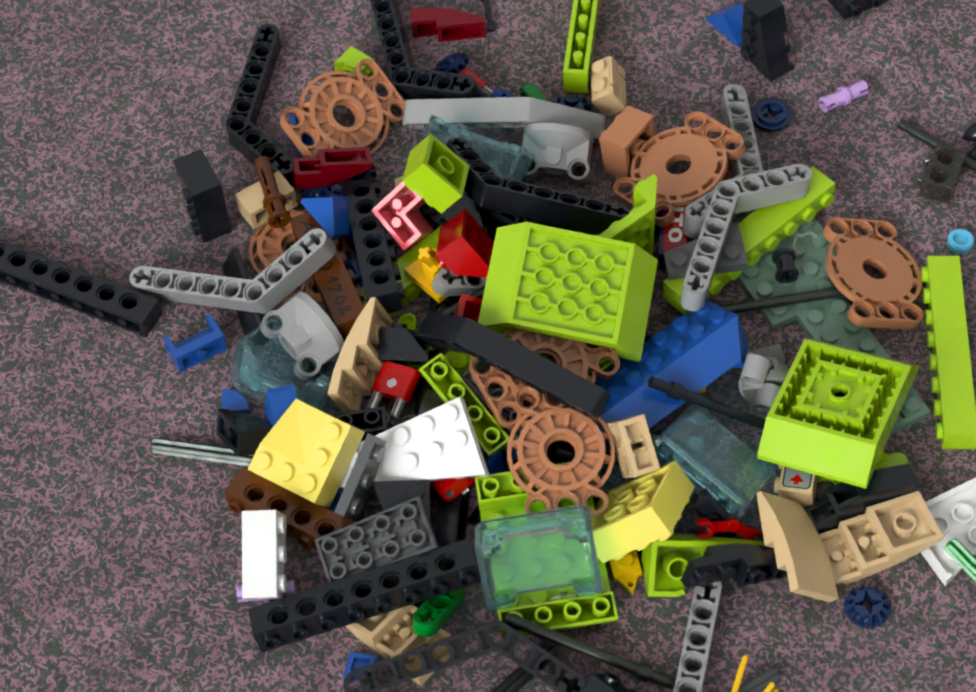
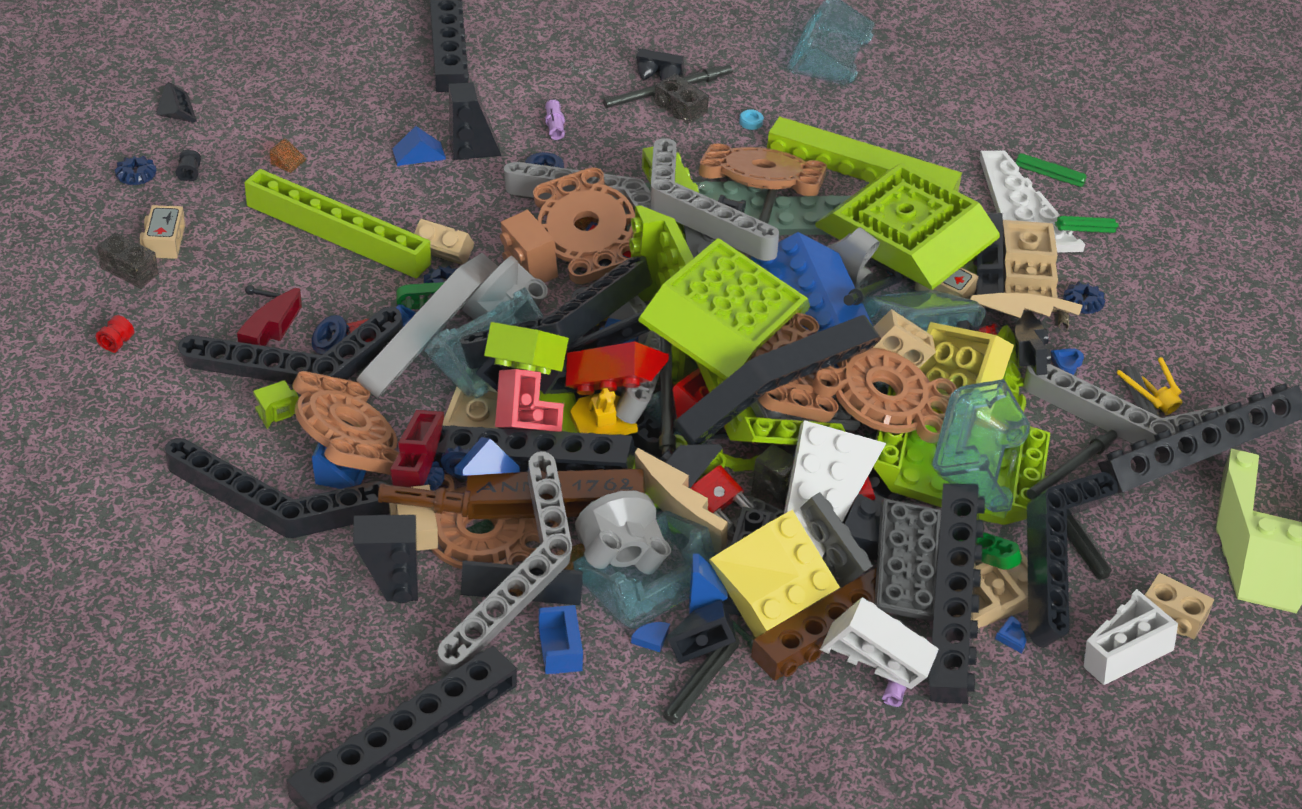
camera: 75 degrees left, 10 degrees down
none -> blue tile [1051,349,1084,375]

